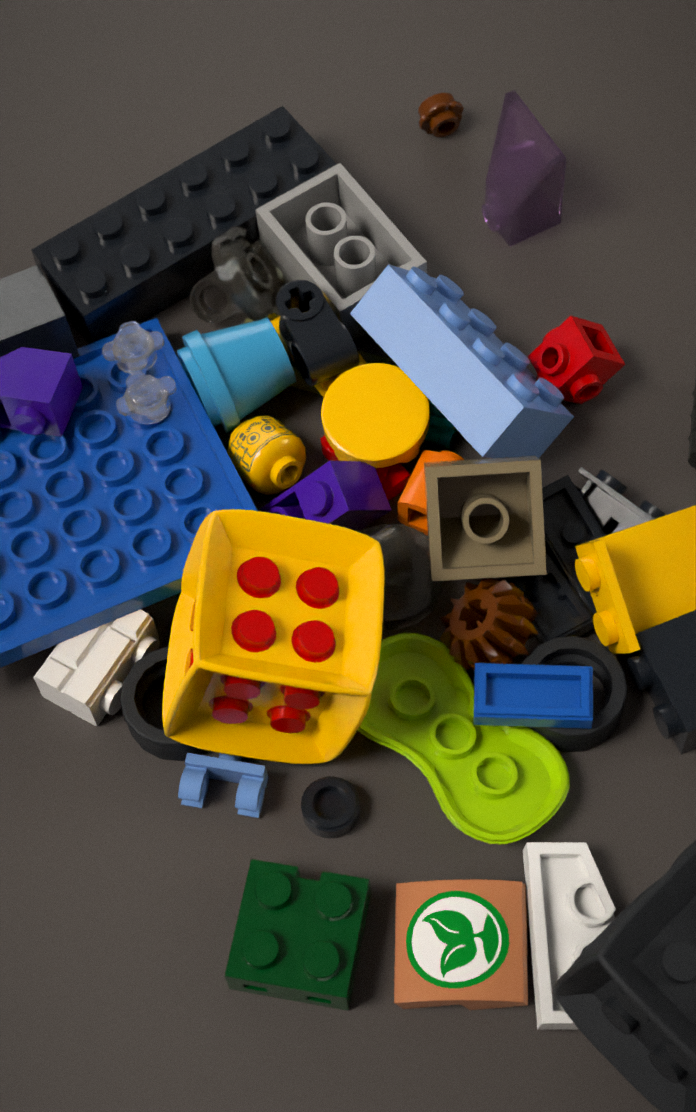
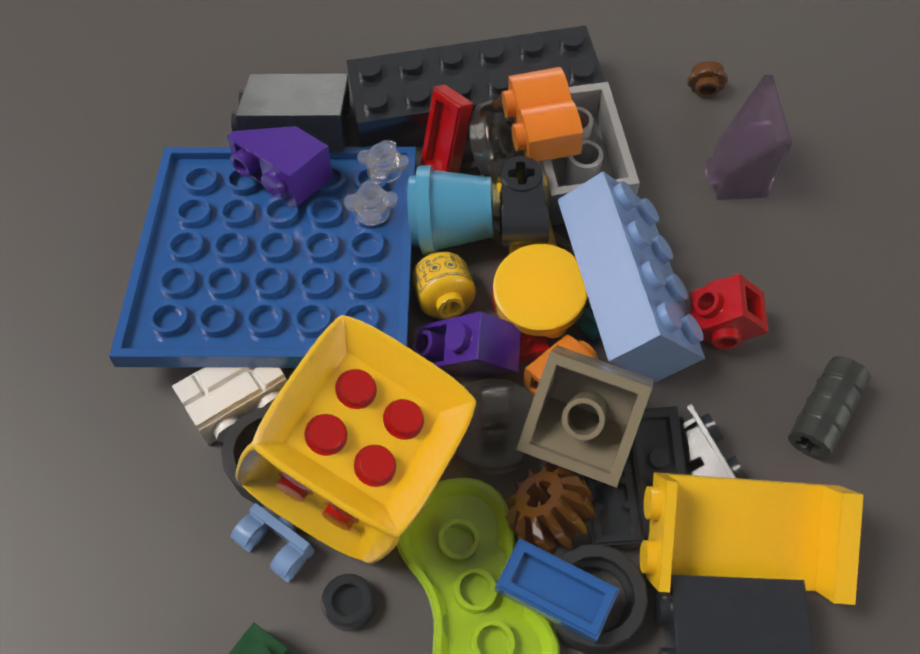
camera: 20 degrees right, 0 degrees up
none -> red tile [420,85,474,173]
none -> orange brick [502,67,583,162]

